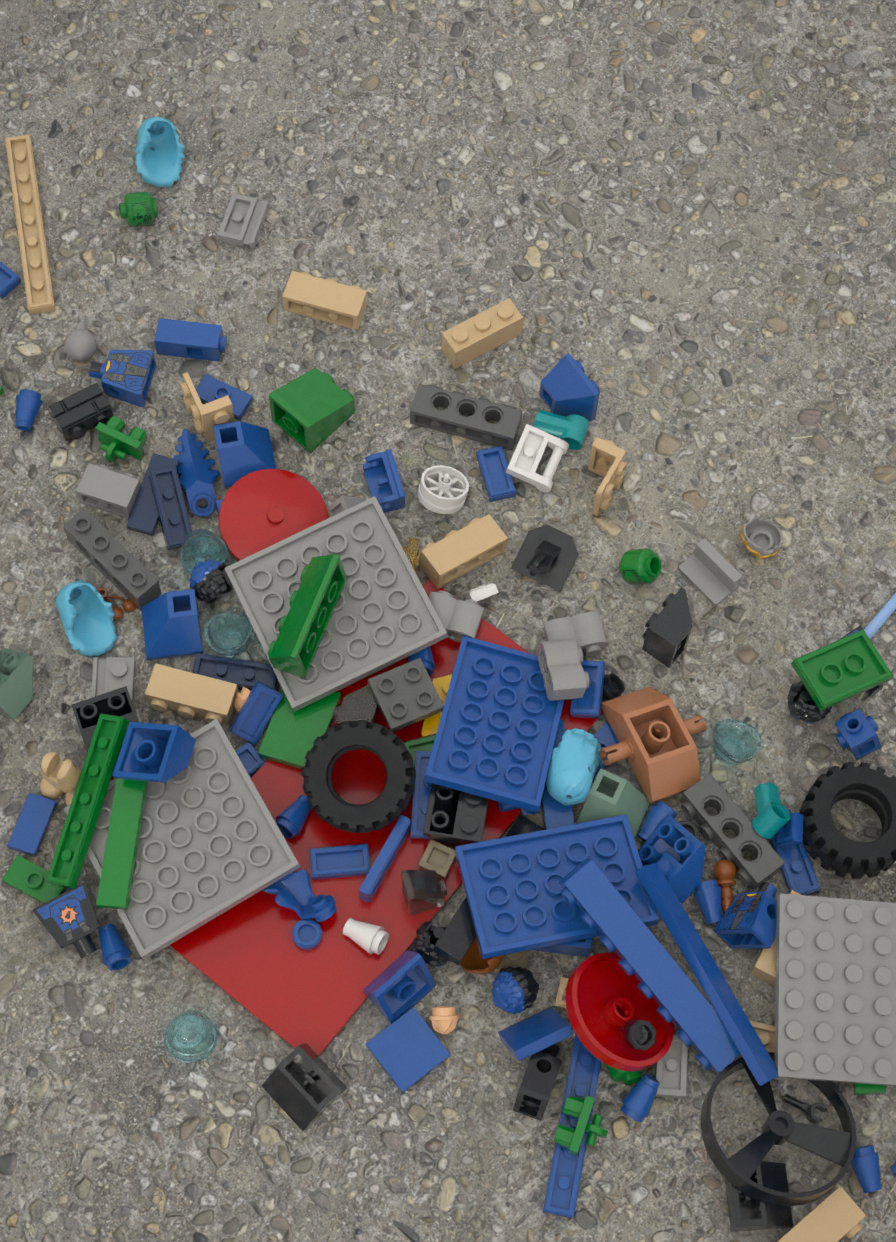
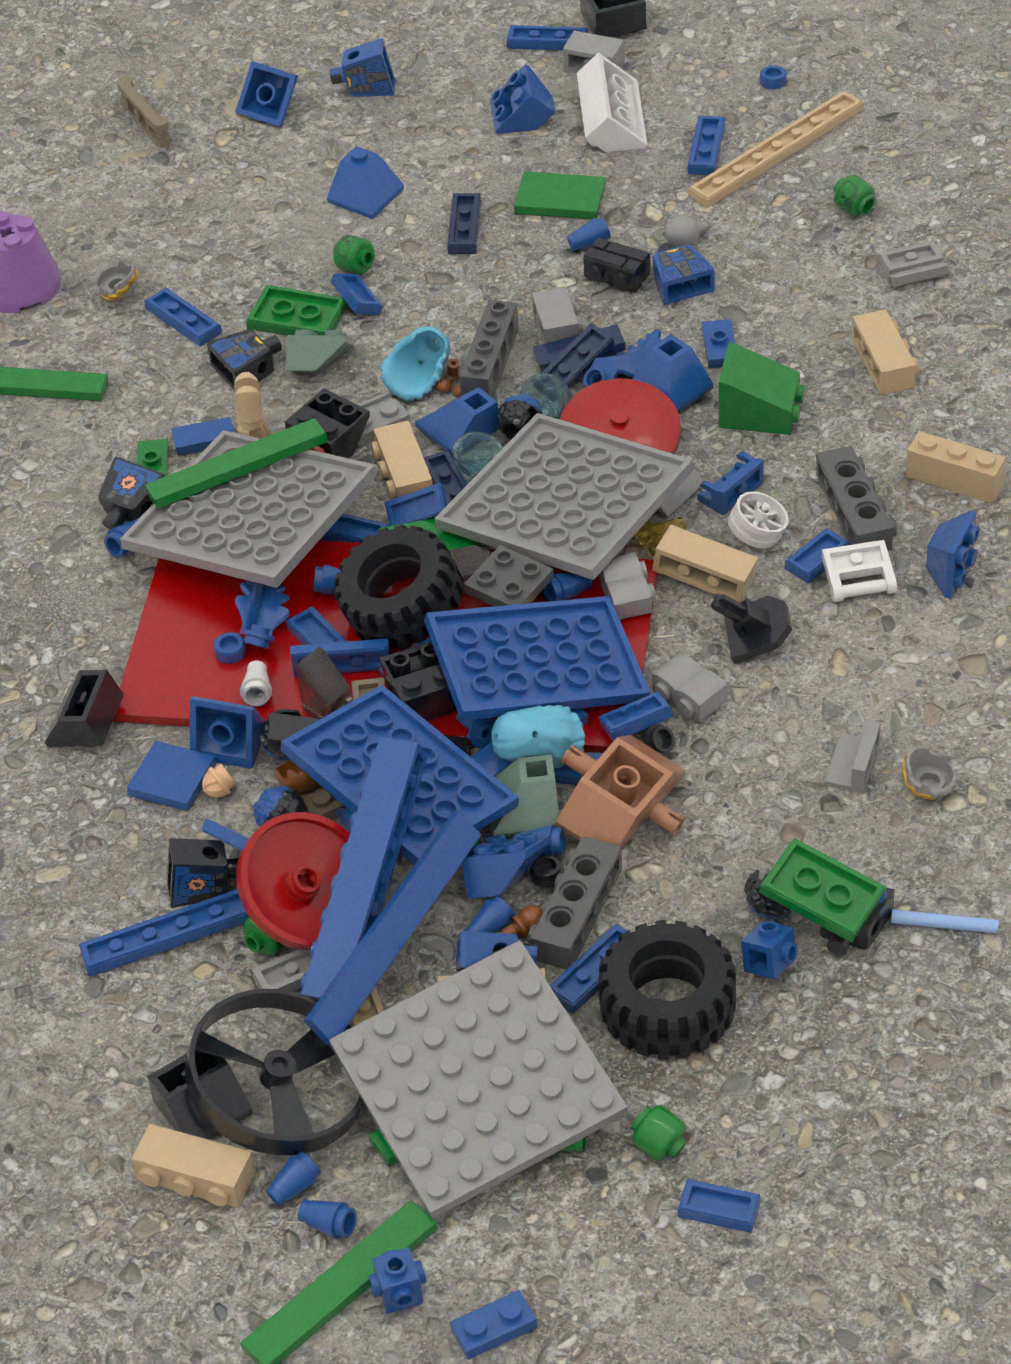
camera: 65 degrees right, 20 degrees down
green tile [46,713,129,889] -> none
green hips [95,416,147,463] -> none
blue slope [112,722,196,783] -> none
medium azure piece [136,116,185,188] -> none
blue brick [154,318,227,362] -> none
clear light blue helmet [164,1010,217,1062] -> none
tan bracket [180,372,235,442] -> none
green slope [268,554,347,678] -> none
white tile [464,583,499,602] -> none
teal piece [533,410,590,450] -> none
light grey brick [537,639,589,701] -> none
green hips [553,1096,608,1156] -> none
tan bracket [588,437,627,516] -> none
green head [619,548,662,585] -> none
blue cone [620,1073,660,1122] -> none
black tile [624,1020,656,1050] -> none
black slope [642,587,692,668] -> none
clear light blue helmet [712,719,761,766] -> none
teal piece [752,782,791,839] -> none
blue tile [776,812,804,849] -> none
black hand [783,1094,827,1123] -> none

